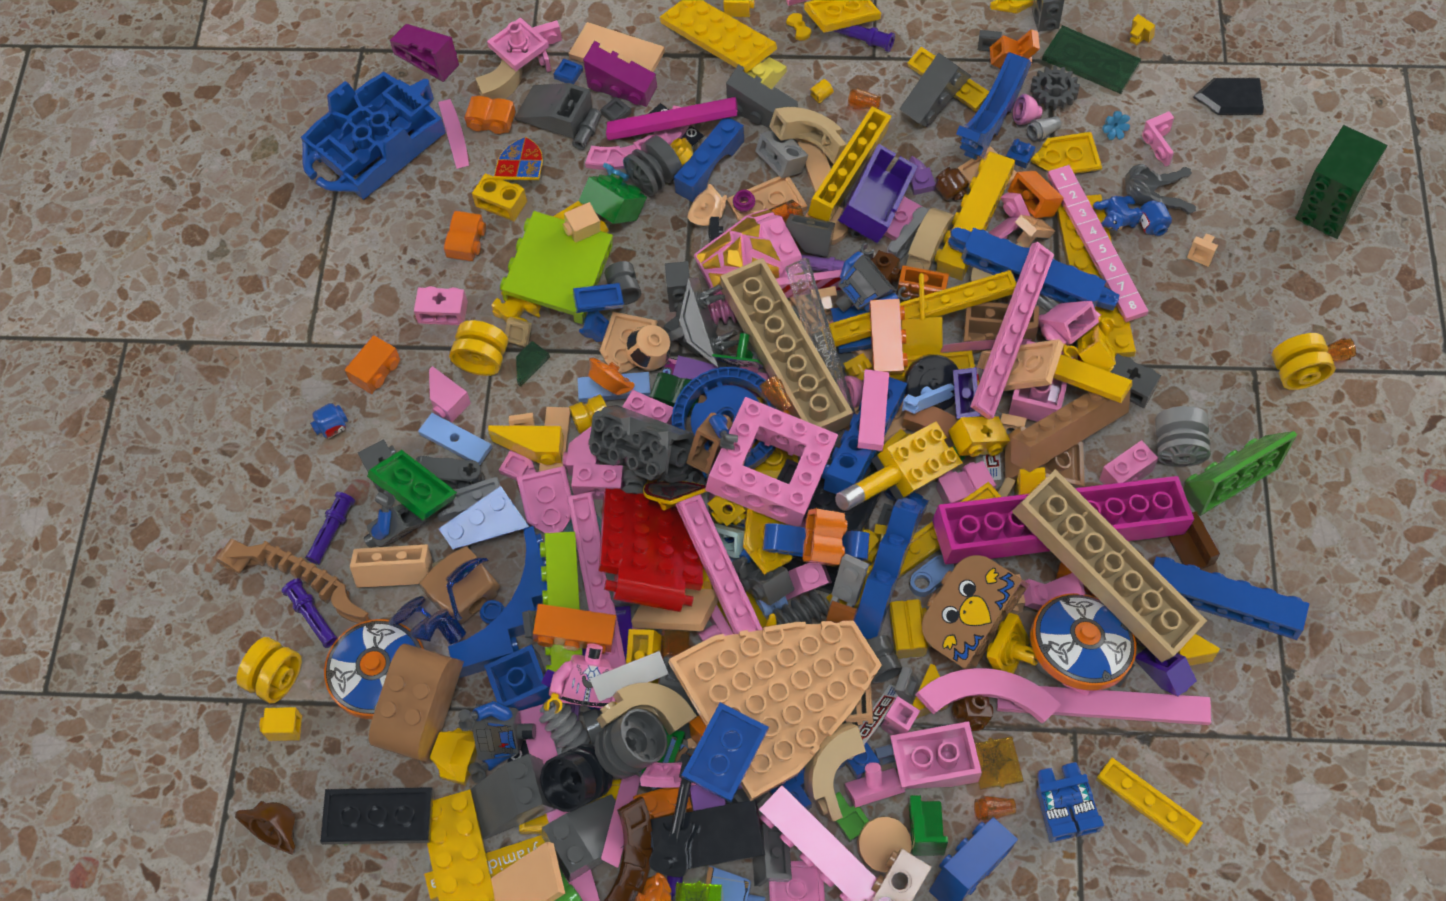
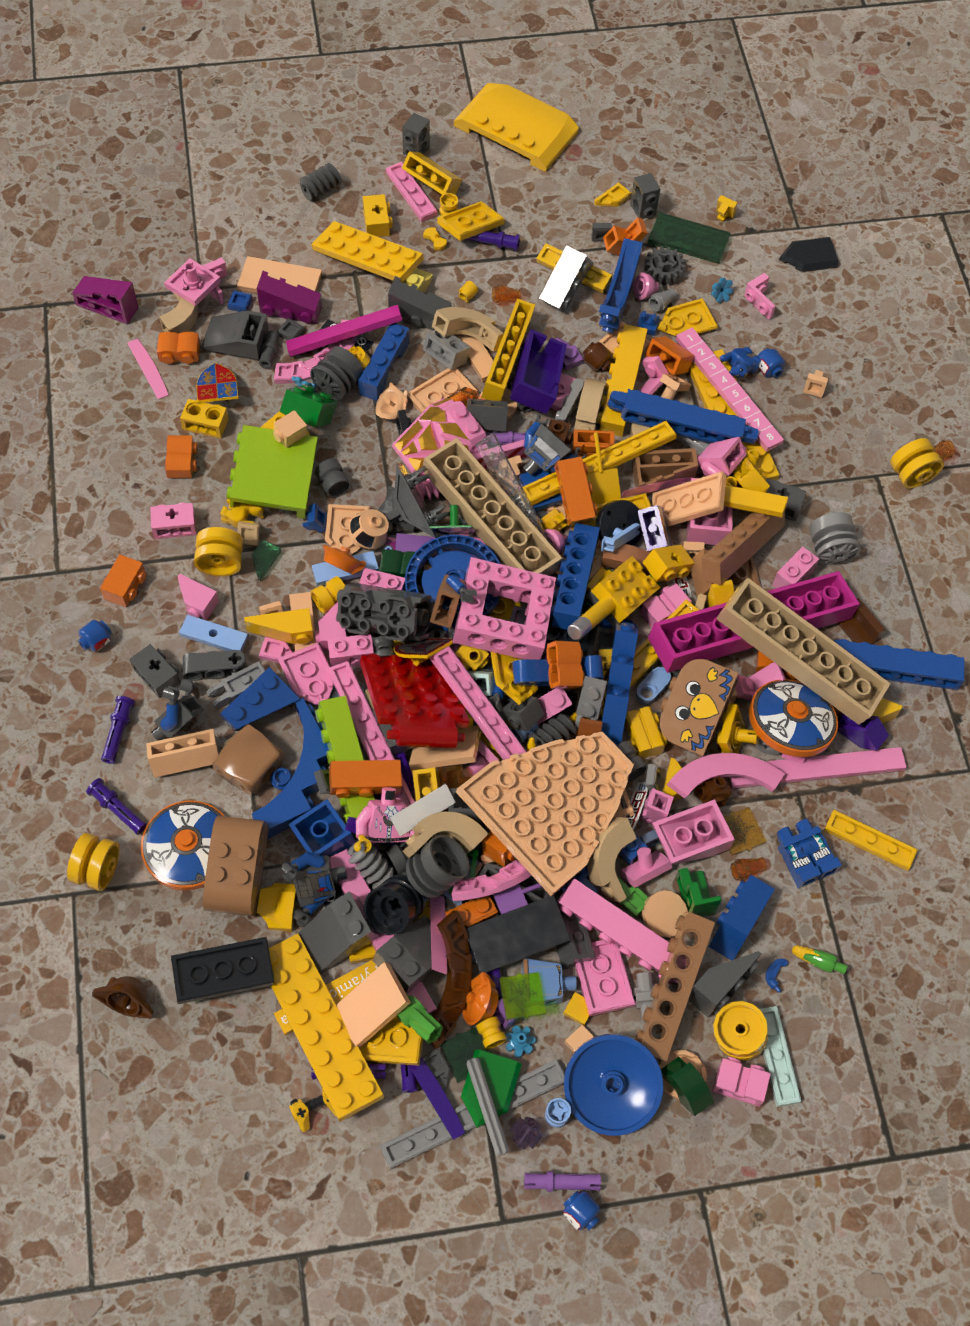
camera: 20 degrees left, 0 degrees up
medium nougat piece [216,539,372,624] -> none
yellow brick [259,707,302,741] -> none
blue piece [300,71,446,200] -> none
green plate [367,450,457,520] -> none
clear blue plant [388,558,489,645] -> none
blue tile [573,283,624,313] -> none
black piece [649,753,695,878] -> none
dark grey brick [665,261,690,312] -> none
blue plate [682,702,769,802] -> none
magenta plate [733,190,755,212] -> none
clear orange cone [759,375,792,412] -> none
bright pink tile [857,369,889,451] -> none
bright pink tile [970,242,1054,419] -> none
dark grey hair [1124,164,1196,214] -> none
bright green slope [1183,431,1297,516] -> none
dark green piece [1295,125,1388,239] -> none

